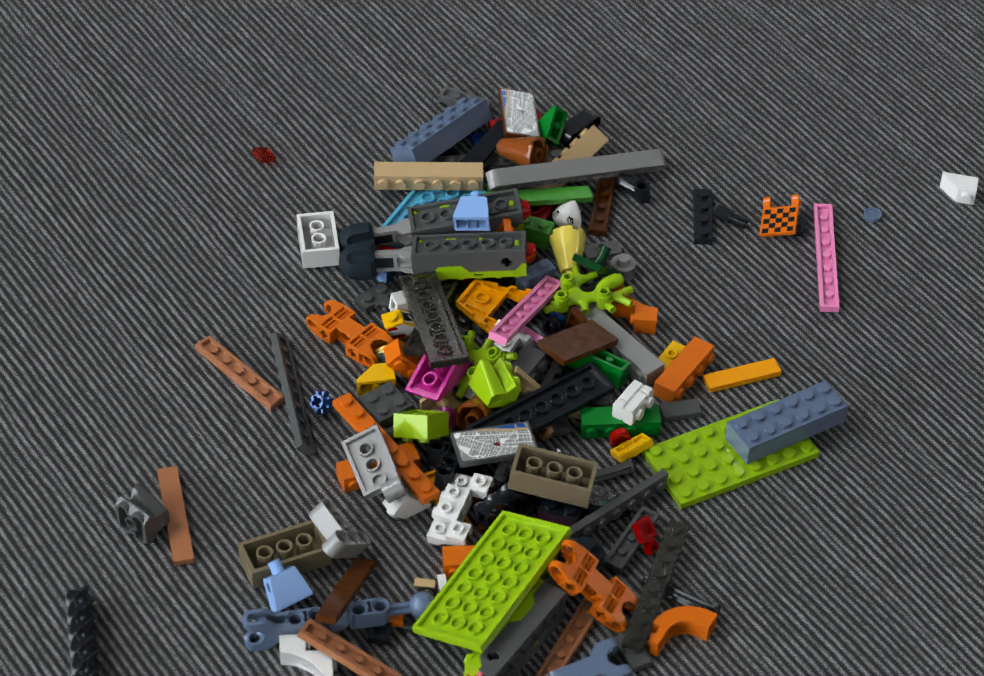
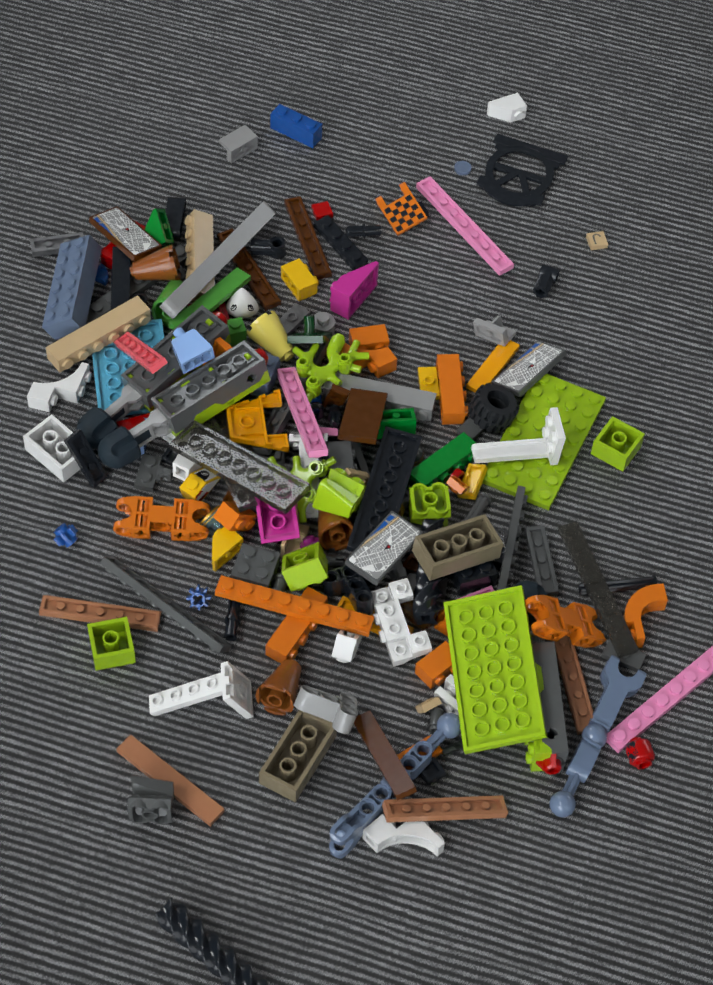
camera: 40 degrees left, 10 degrees up
light blue torso [263,558,313,612] -> none
light grey hinge [341,424,408,503] -> none
white brick [612,380,655,426] -> none
red plate [631,516,660,555] -> none
sand blue brick [725,380,848,464] -> none
none -> white arch [27,362,92,412]
none -> blue gear [53,523,78,547]
none -> black tile [64,429,108,488]
none -> lime brick [87,617,136,671]
none -> coral tile [114,332,168,374]
none -> white bracket [149,661,254,719]
none -> light grey panel [219,125,258,163]
none -> black pin [224,600,241,641]
none -> dark orange cone [255,659,302,716]
none -> blue brick [270,104,322,148]
none -> yellow brick [281,258,319,301]
none -> reddish brown tile [284,196,332,280]
none -> red tile [311,201,333,221]
none -> dark pink slope [330,261,379,320]
none -> orange brick [349,324,389,350]
none -> lime piece [408,482,451,527]
none -> orange plate [446,475,469,494]
none -> black tyre [468,383,520,433]
none -> white bracket [471,407,566,465]
none -> light grey panel [473,315,516,347]
none -> black window [476,133,568,206]
none -> tile [492,340,566,397]
none -> black piece [533,264,560,298]
none -> tan tile [586,231,608,250]
none -> lime brick [591,416,645,472]

